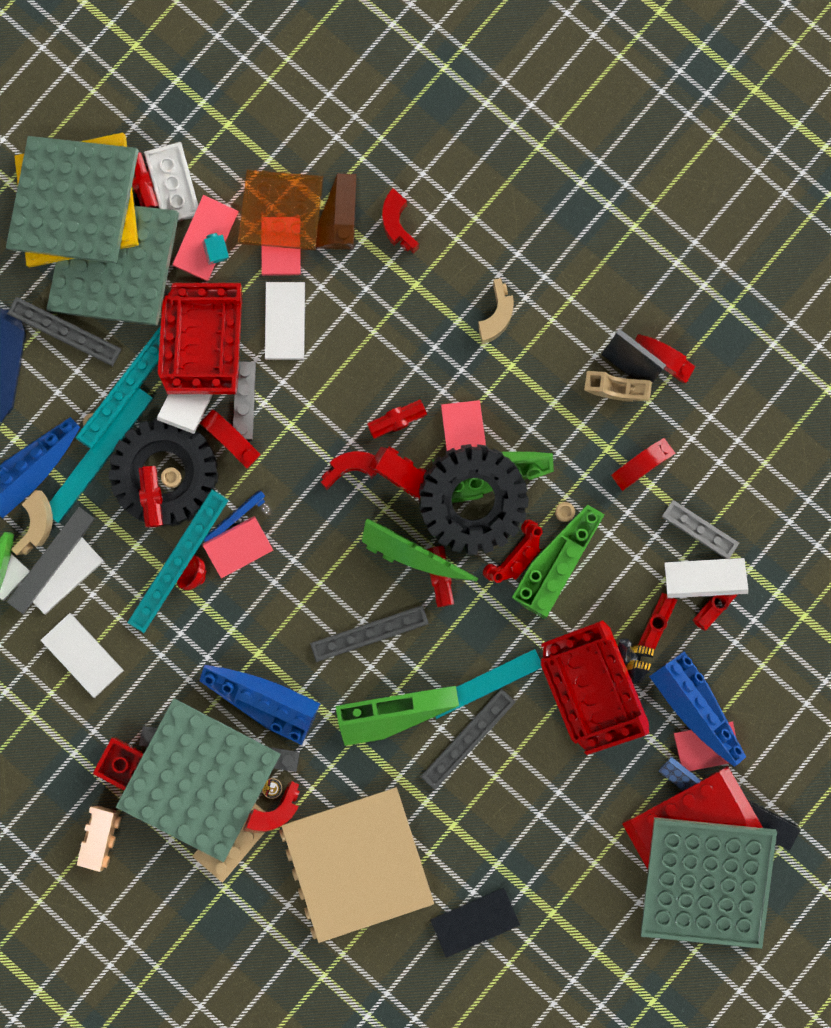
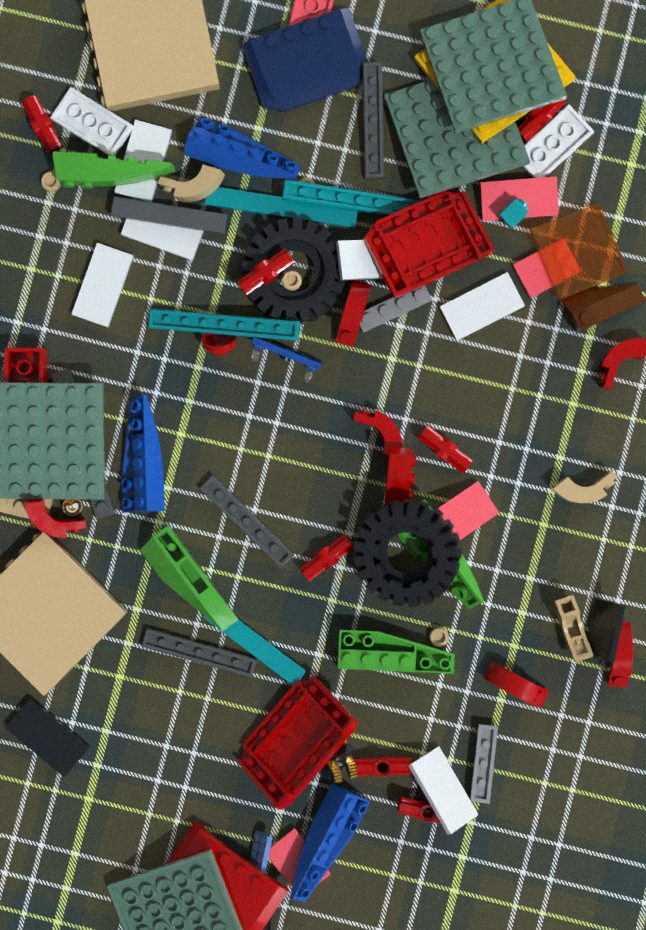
camera: 60 degrees right, 5 degrees up
coral tile [202,516,273,578] -> none
bright green wedge [362,519,478,582] -> none
red plate [483,519,543,583] -> none

